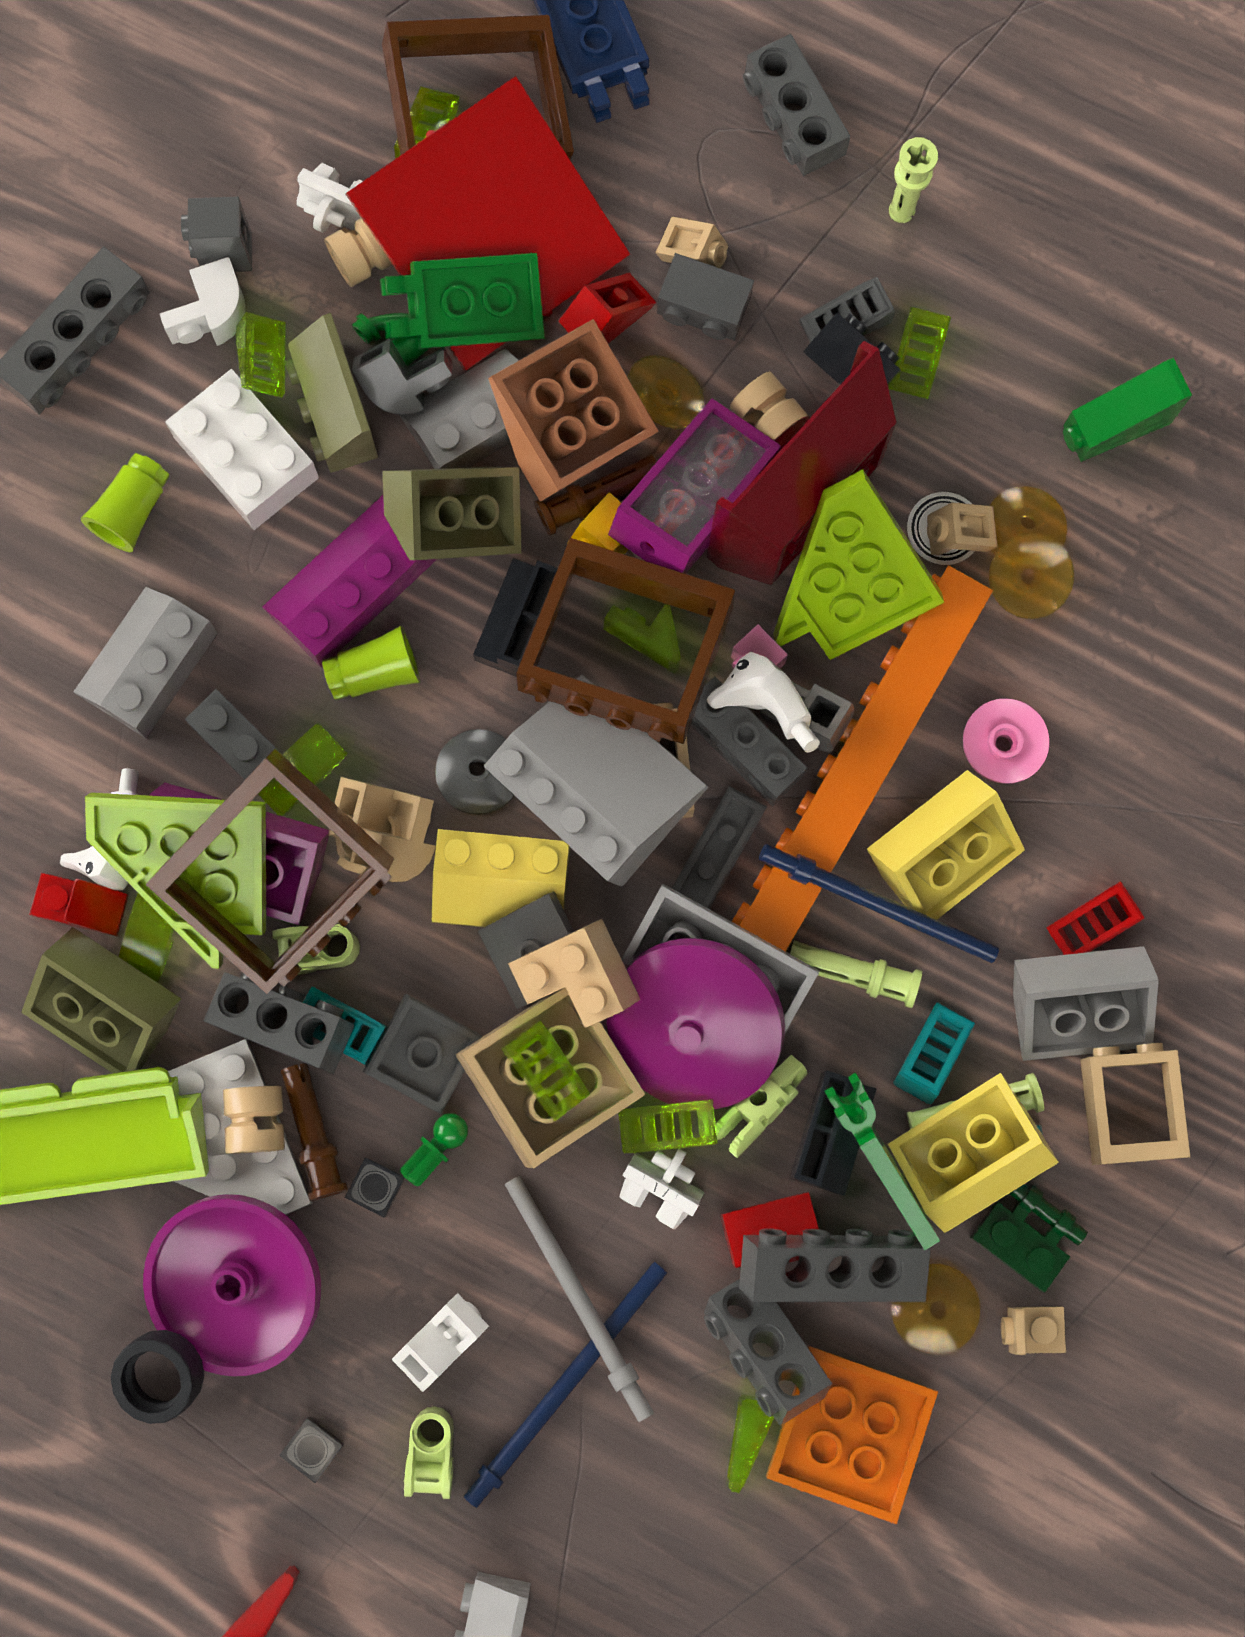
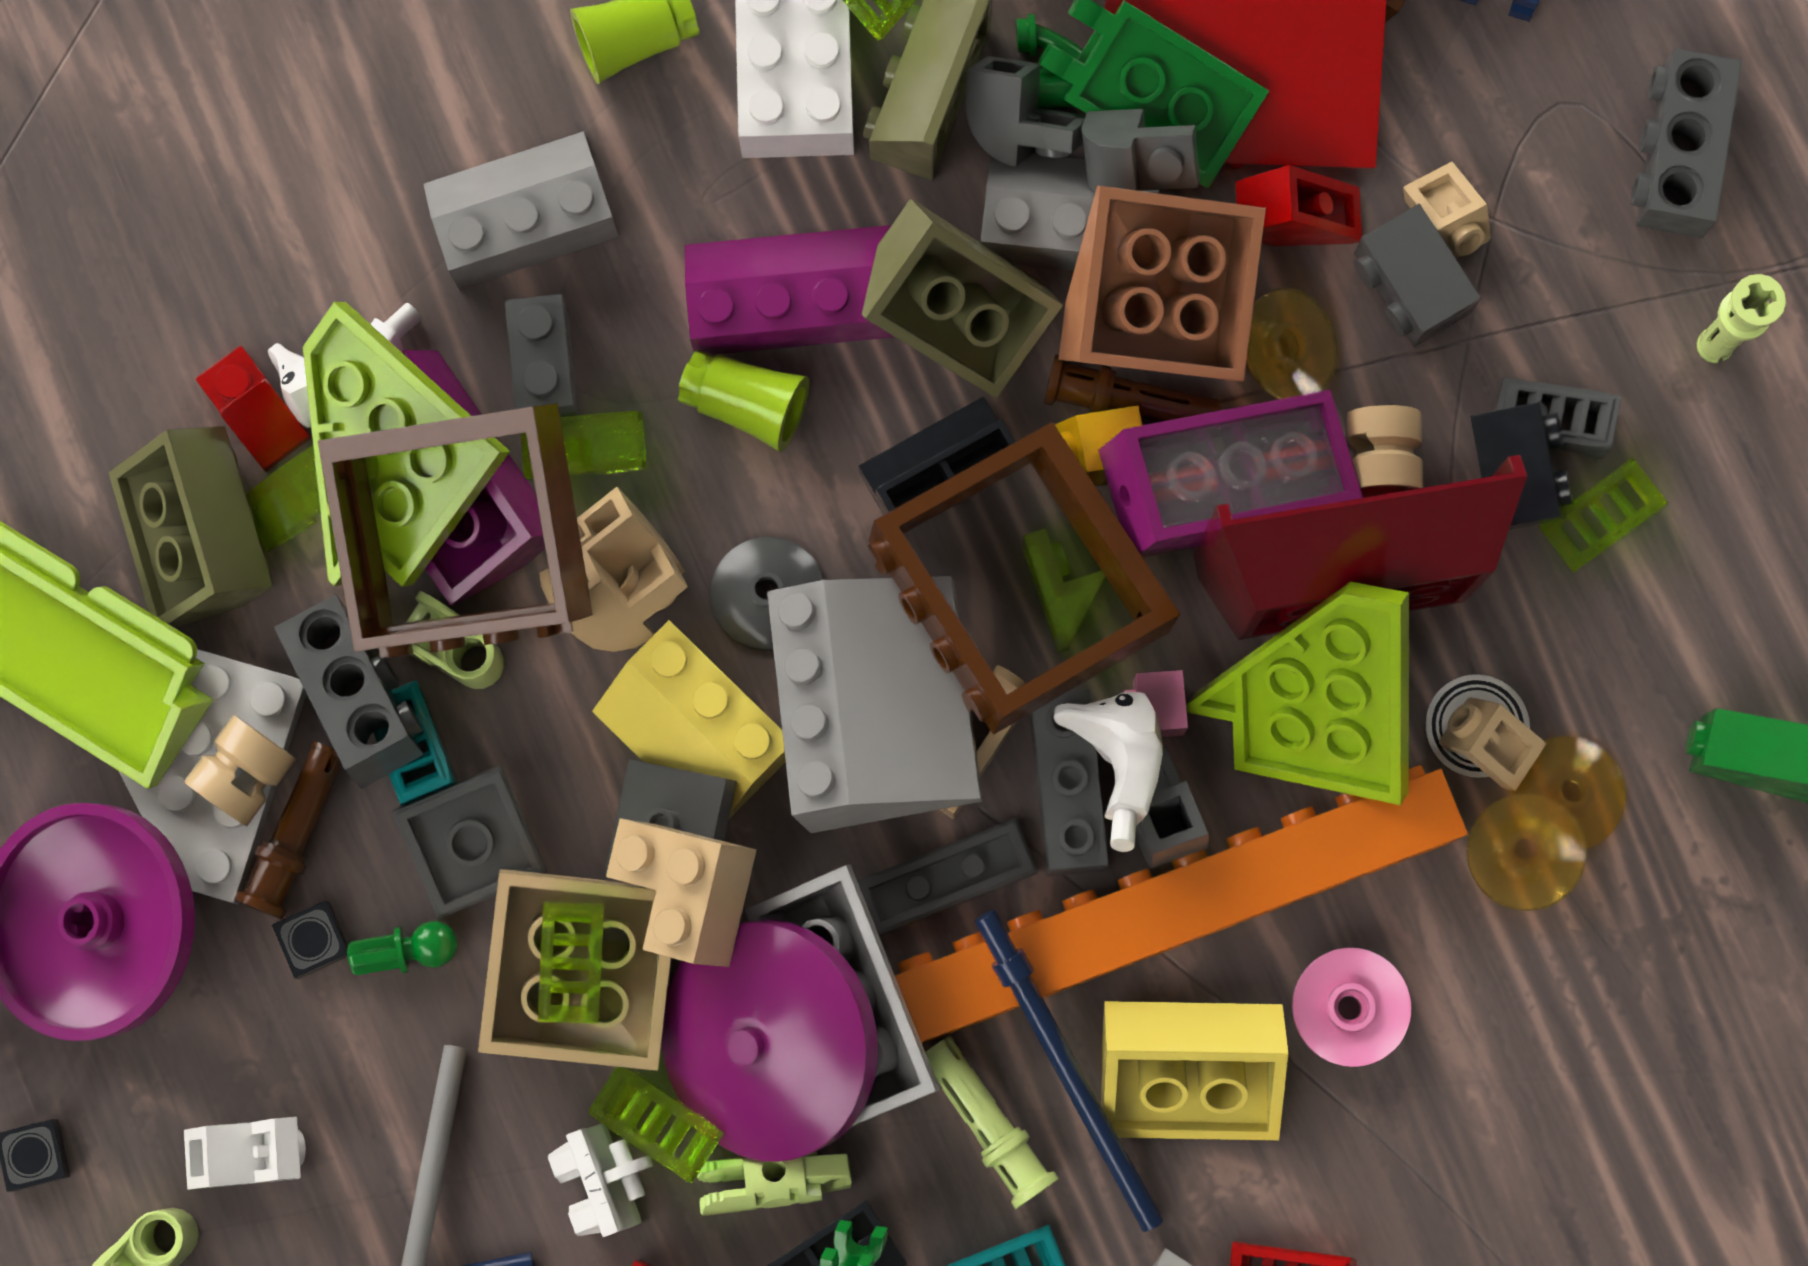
camera: 45 degrees right, 0 degrees up
none -> dark grey brick [1082,109,1200,192]

